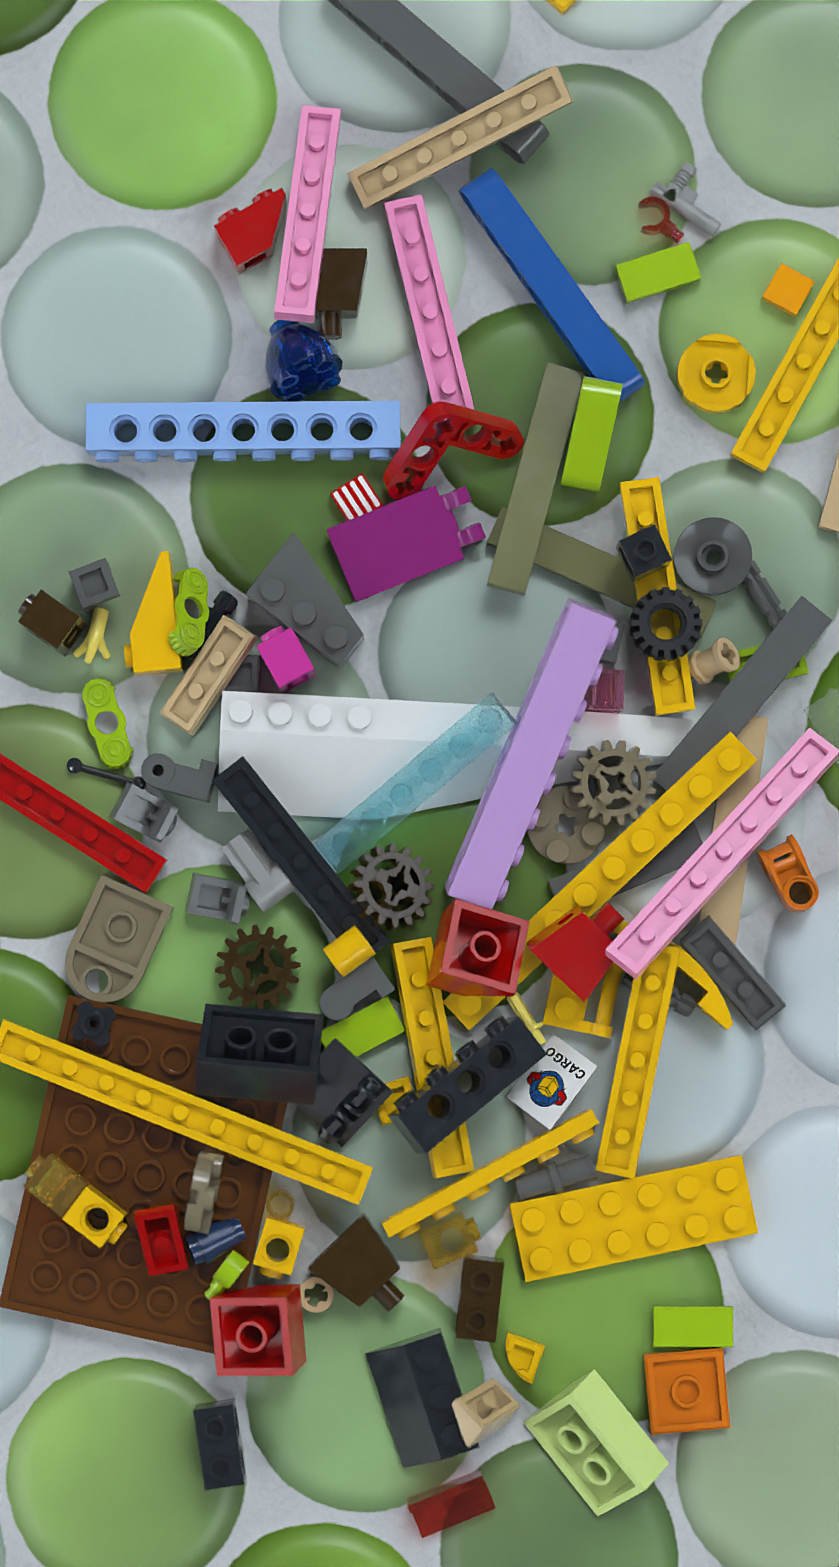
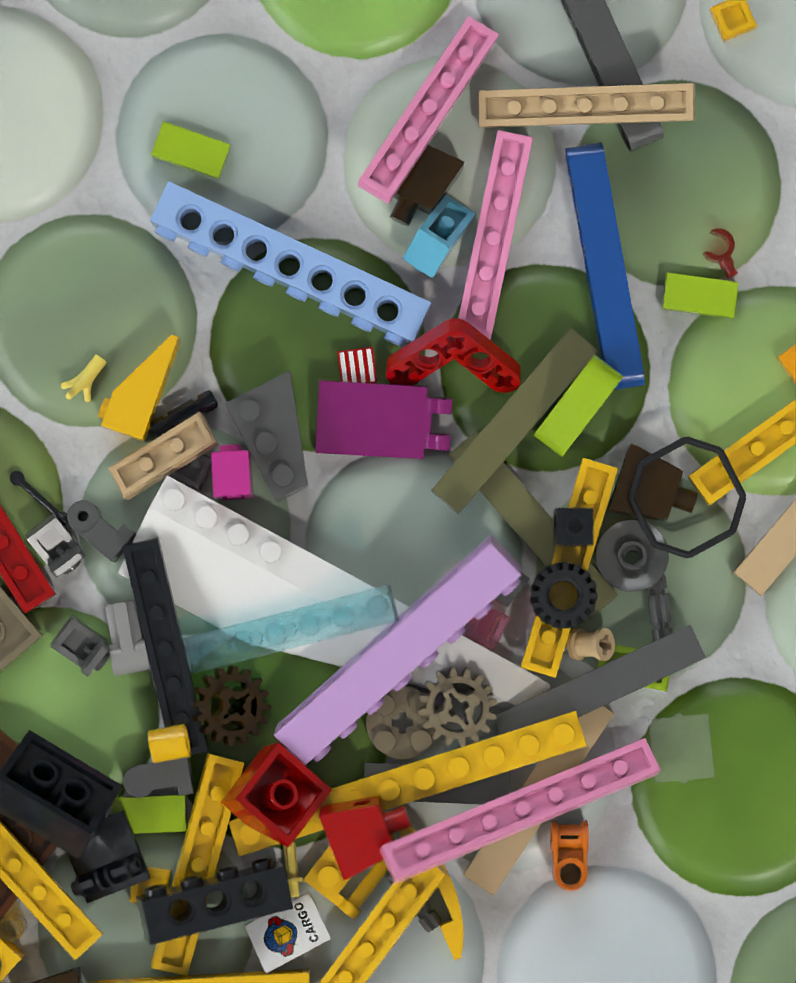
camera: 25 degrees right, 0 degrees up
dark brown brick [18,589,88,657] -> none
dark grey panel [69,558,120,613] -> none
lime piece [82,678,134,770] -> none
lime piece [168,567,209,656] -> none
red slope [214,188,287,274] -> none
dark brown gear [215,925,301,1009] -> none
clear blue piece [265,320,343,402] -> none
light grey hose [649,161,722,236] -> none
yellow plate [677,334,756,414] -> none
dark grey tile [679,915,786,1031] -> none
none -> lime tile [151,121,231,180]
none -> medium azure slope [402,195,476,278]
none -> dark brown torso [607,444,698,521]
none -> black piece [628,437,746,558]

